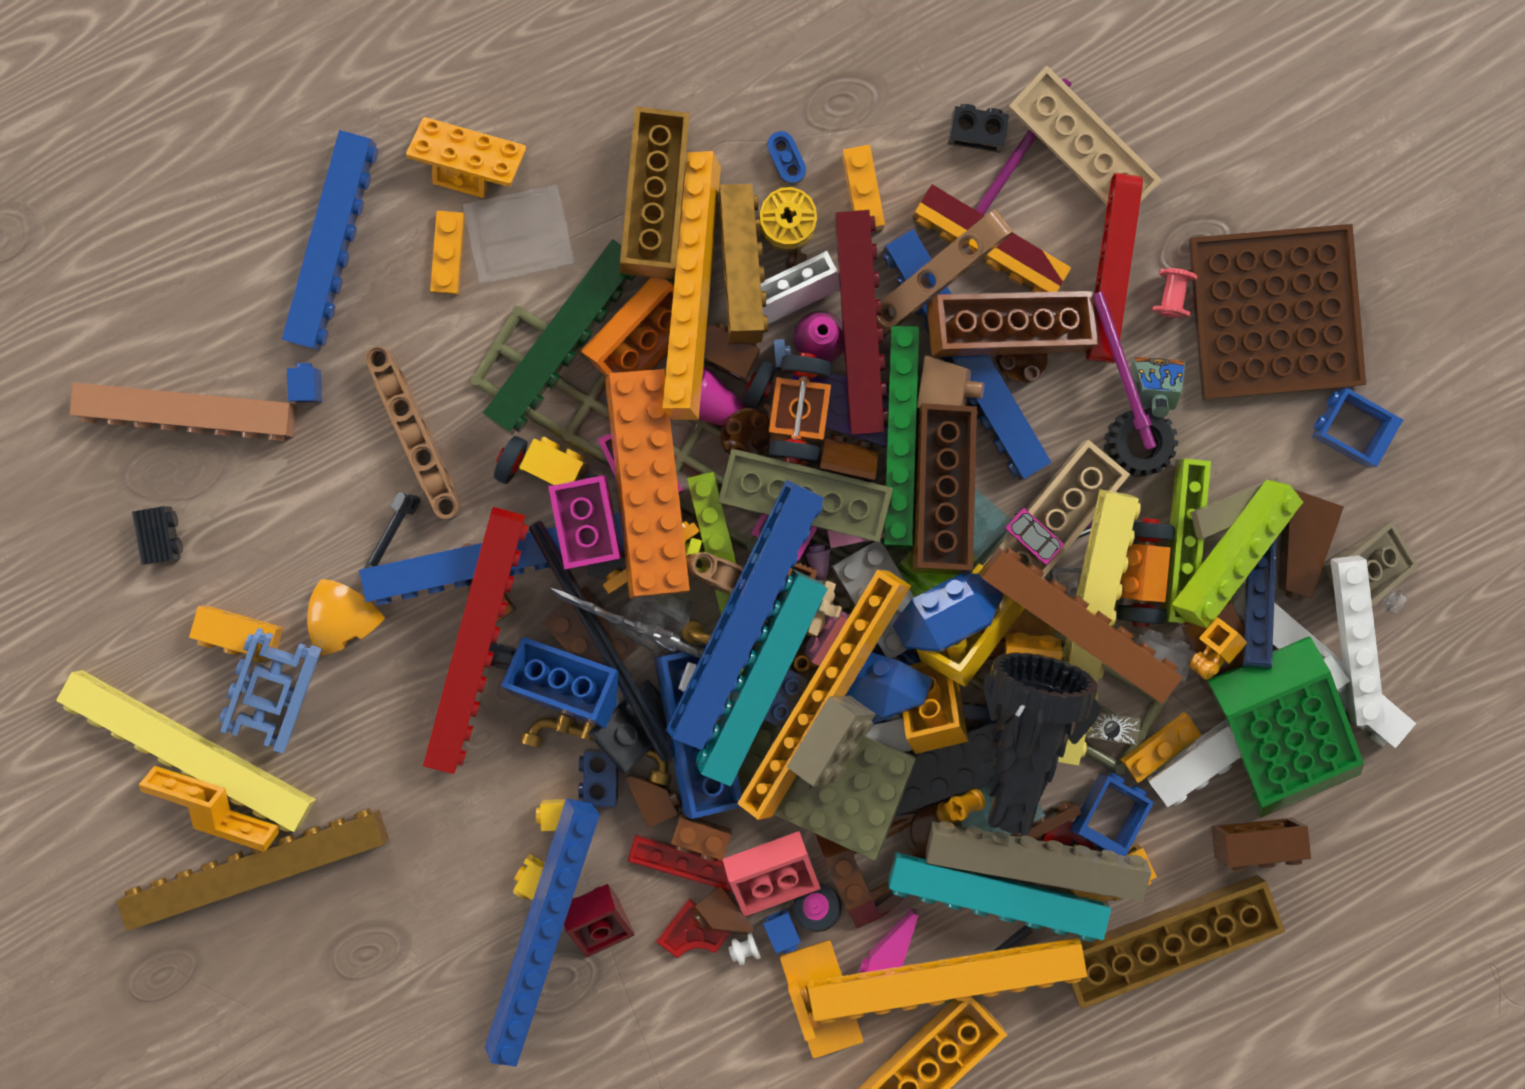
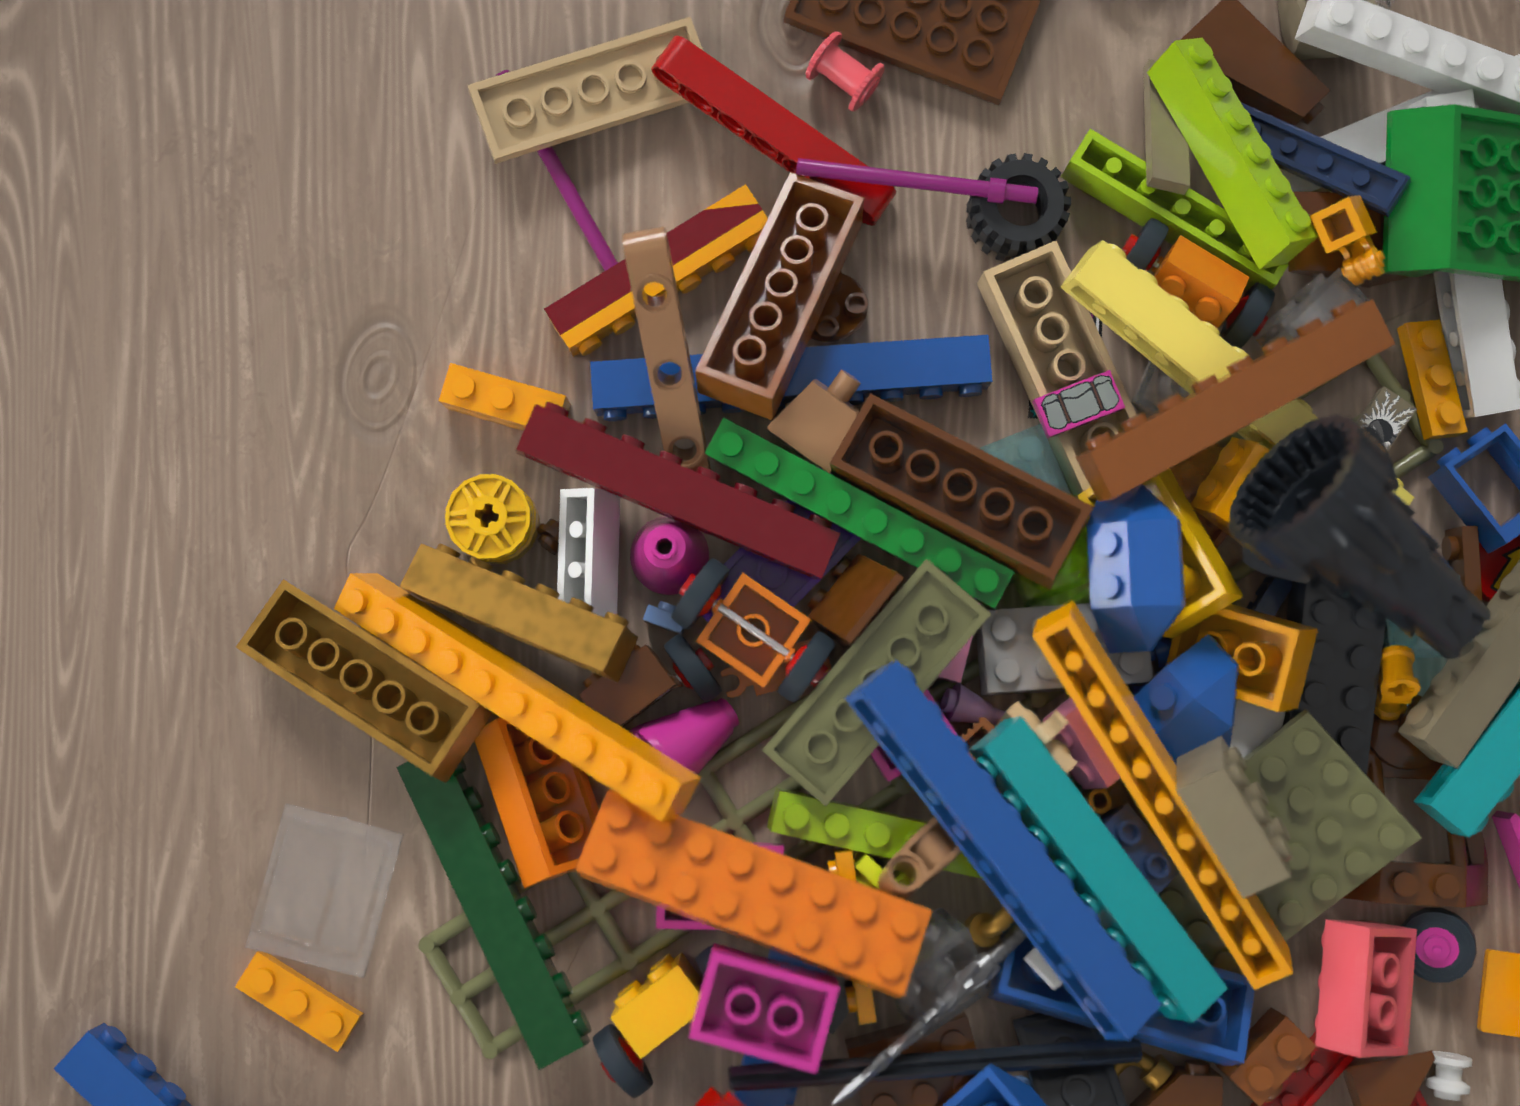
camera: 65 degrees left, 5 degrees down
light orange bracket [406,117,526,198] -> none
reddish brown dish [720,408,771,455] -> none
blue brick [763,907,801,954] -> none
blue plate [768,131,806,185] -> none
black brick [948,104,1009,153] -> none
torso [1130,356,1185,417] -> none

